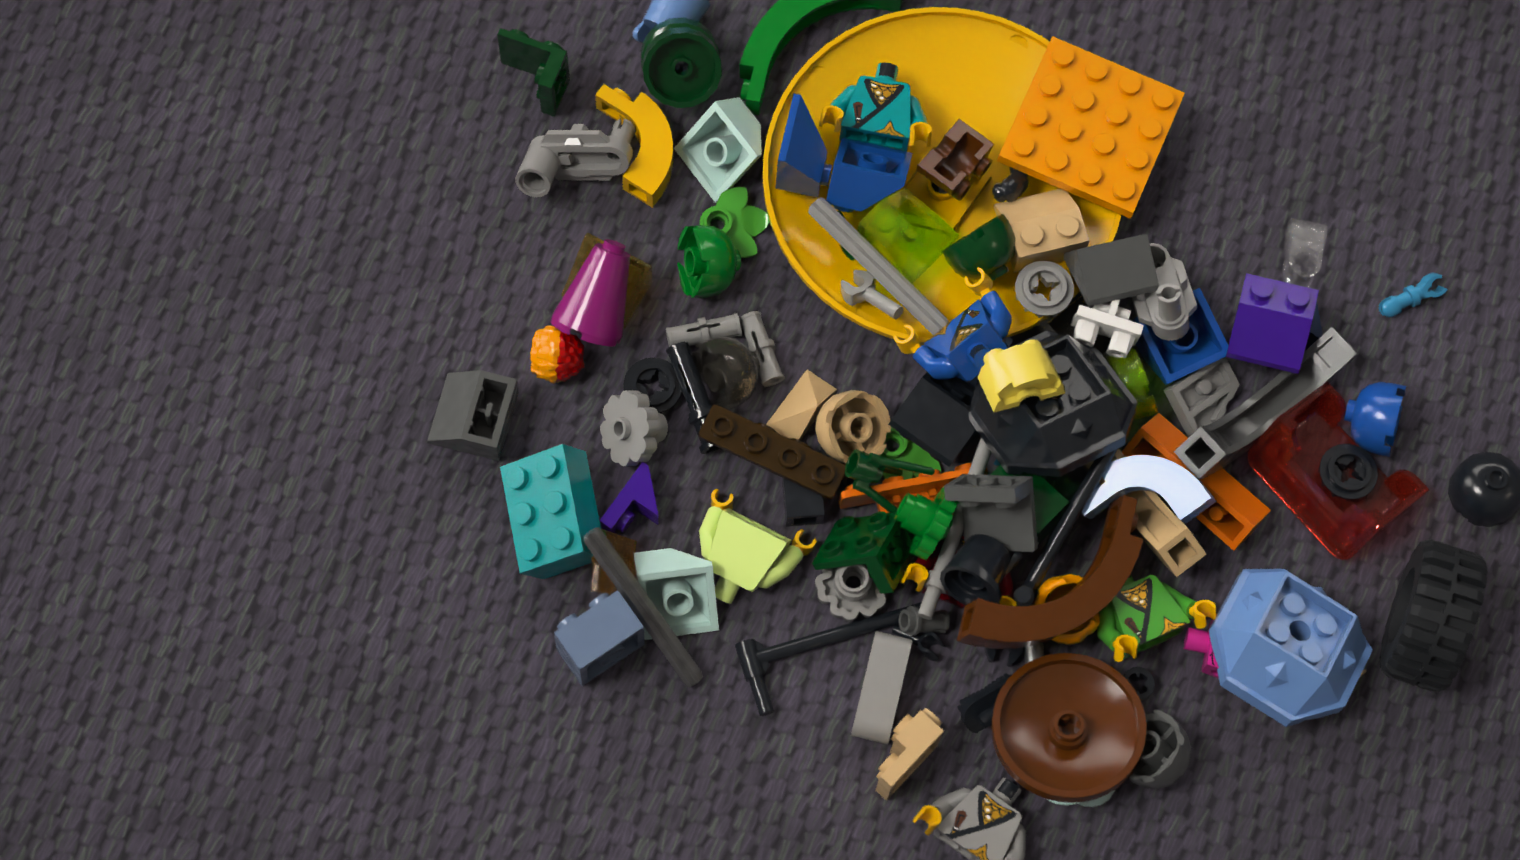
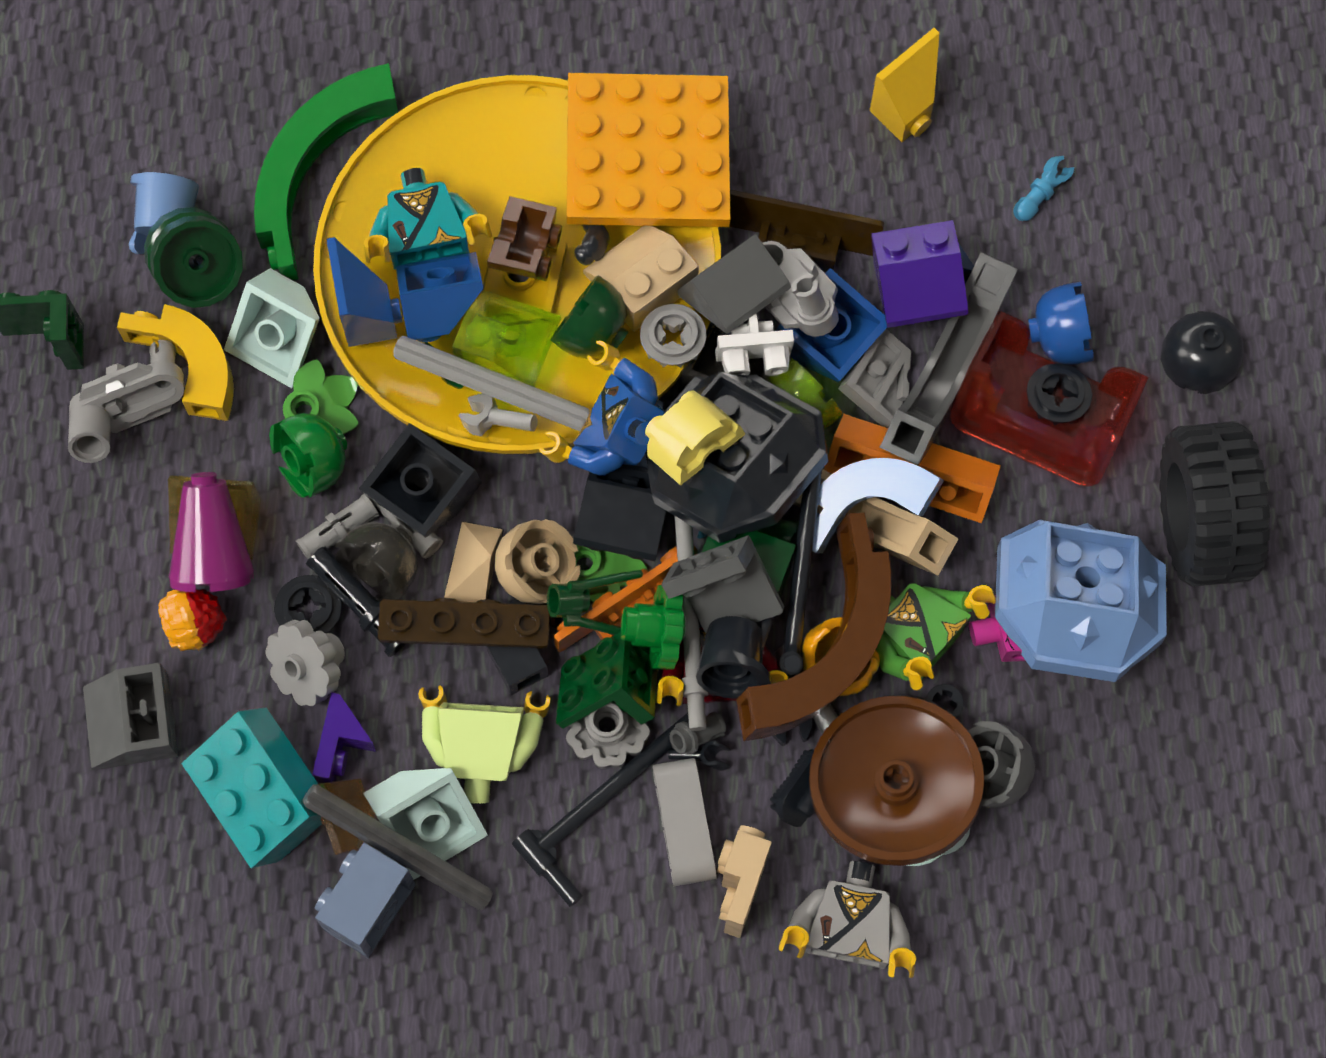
camera: 20 degrees left, 0 degrees up
clear piece [1282,218,1328,288] -> none
none -> black slope [359,423,482,538]
none -> dark brown bracket [729,190,884,272]
none -> yellow slope [870,28,940,142]

